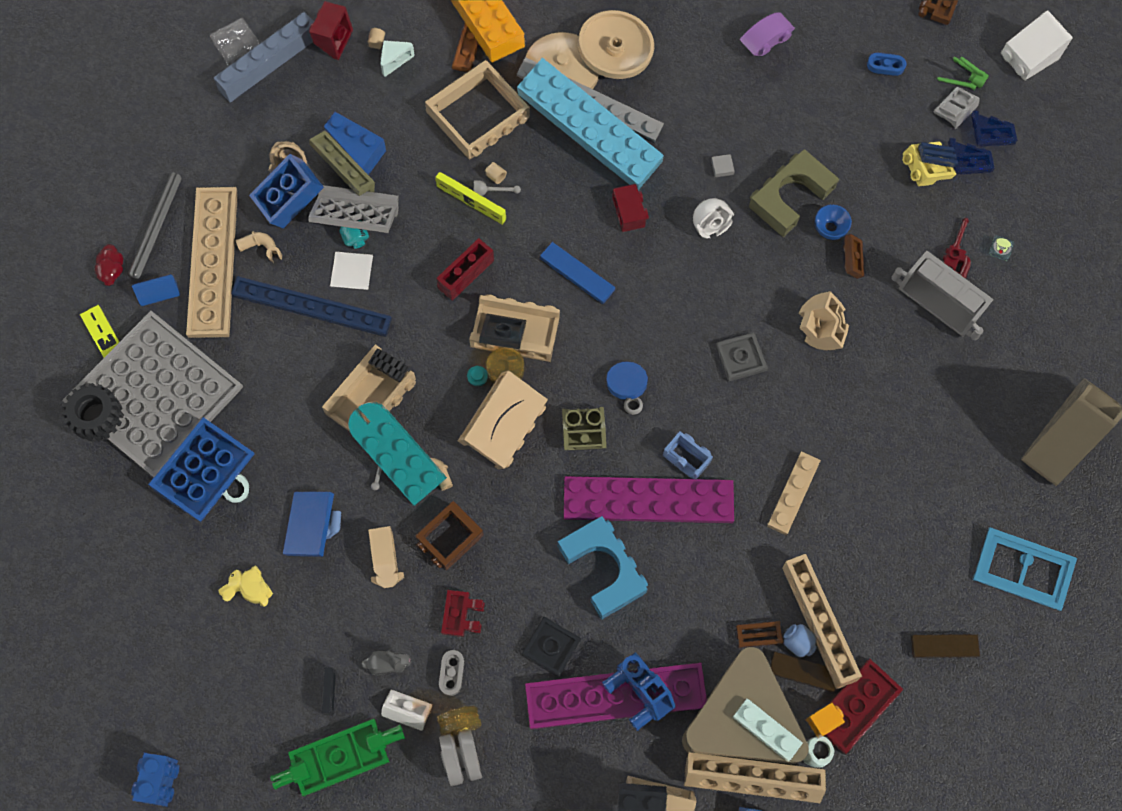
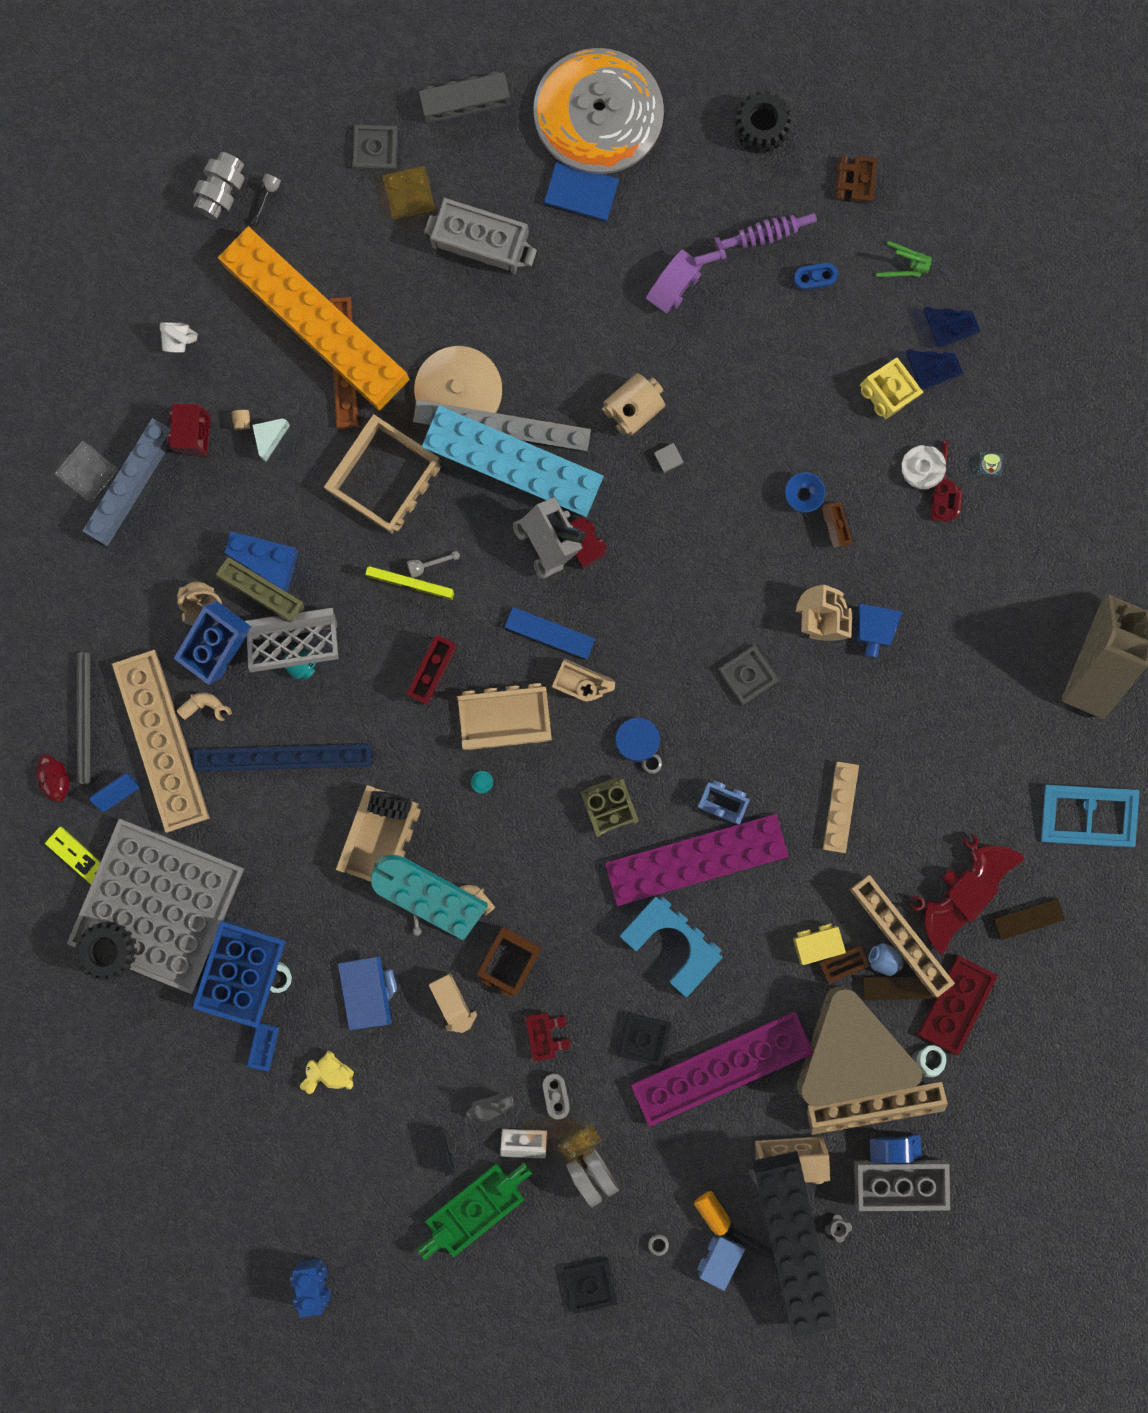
camera: 15 degrees left, 15 degrees up
white sticker [330,252,373,290] -> none
tan panel [458,370,548,469] -> none
black tile [479,313,527,350] -> none
tan hose [485,162,507,184] -> none
clear yellow head [486,347,525,384] -> none
tan dish [578,10,654,79] -> none
blue piece [602,653,676,731] -> none
white cylinder [693,198,734,238] -> none
light aqua plate [732,699,803,762] -> none
olive arch [749,149,839,237] -> none
light orange brick [806,703,845,739] -> none
light grey container [892,251,993,340] -> none
dark blue tile [918,142,958,167] -> none
light grey piece [934,87,980,129] -> none
white slope [1001,11,1073,80] -> none
none -> blue plate [247,1022,280,1072]
none -> light grey piece [513,497,586,579]
none -> tan piece [552,659,615,701]
none -> tan cylinder [602,373,665,436]
none -> medium lavender piece [694,213,817,266]
none -> light yellow brick [793,923,846,965]
none -> blue torso [857,604,902,658]
none -> white tile [902,445,946,489]
none -> dark red torso [908,833,1025,954]

